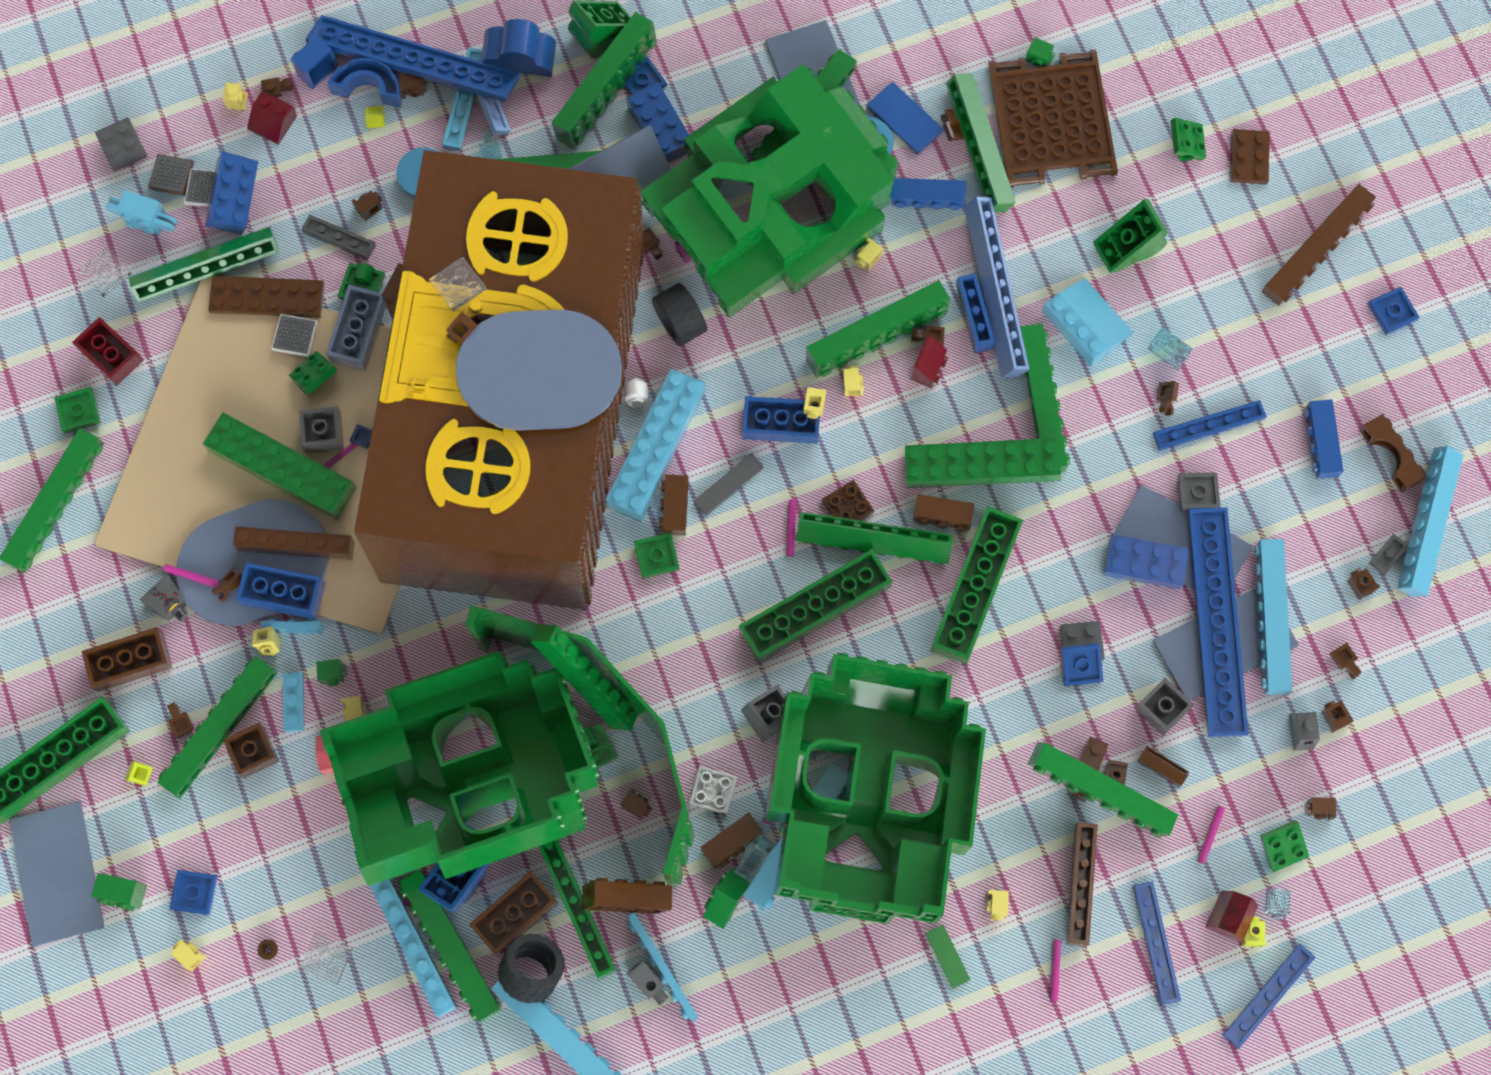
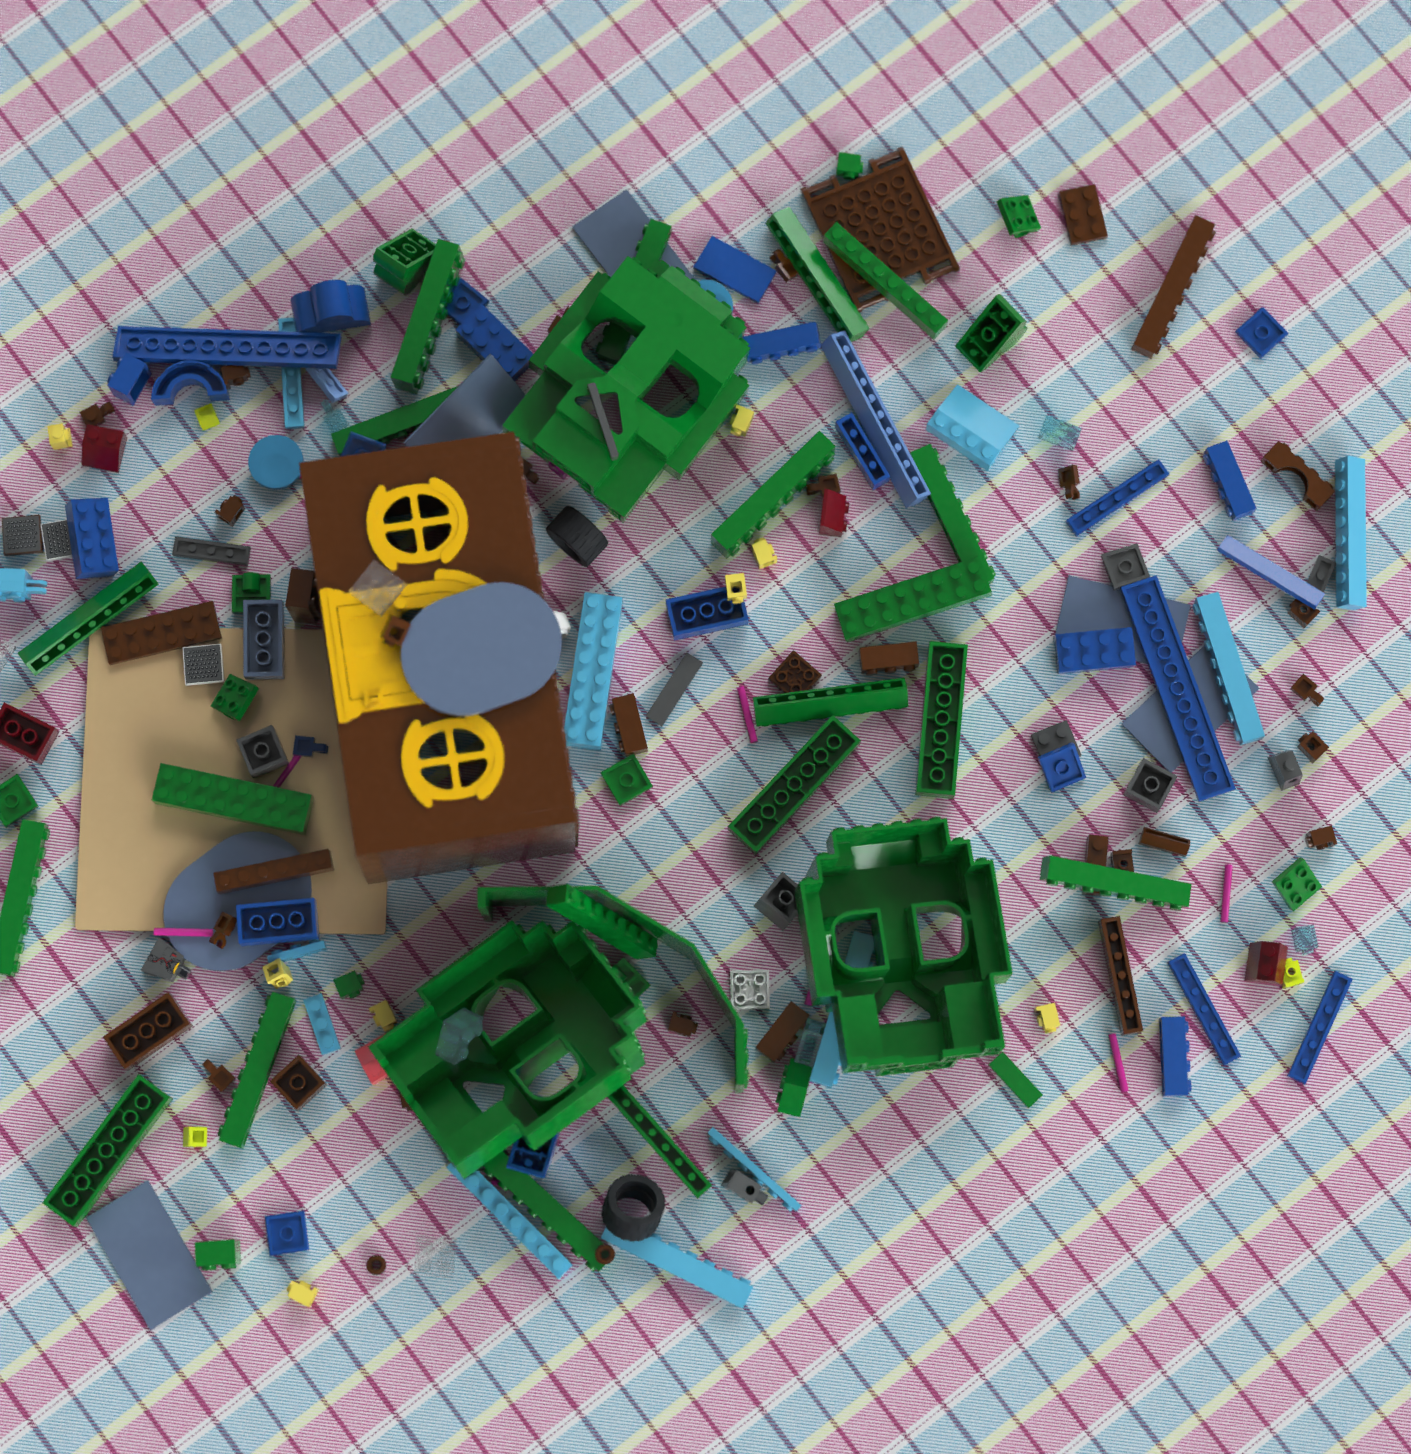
camera: 20 degrees left, 5 degrees up
reddish brown brick [469,871,559,957] -> none
reddish brown brick [582,878,672,914] -> none
none -> clear light blue brick [435,1008,484,1065]
none -> dark grey tile [587,382,619,461]
none -> reddish brown plate [595,1244,615,1264]
none -> green brick [823,222,948,340]
none -> blue brick [1159,1016,1191,1097]
none -> tile [1217,535,1325,610]

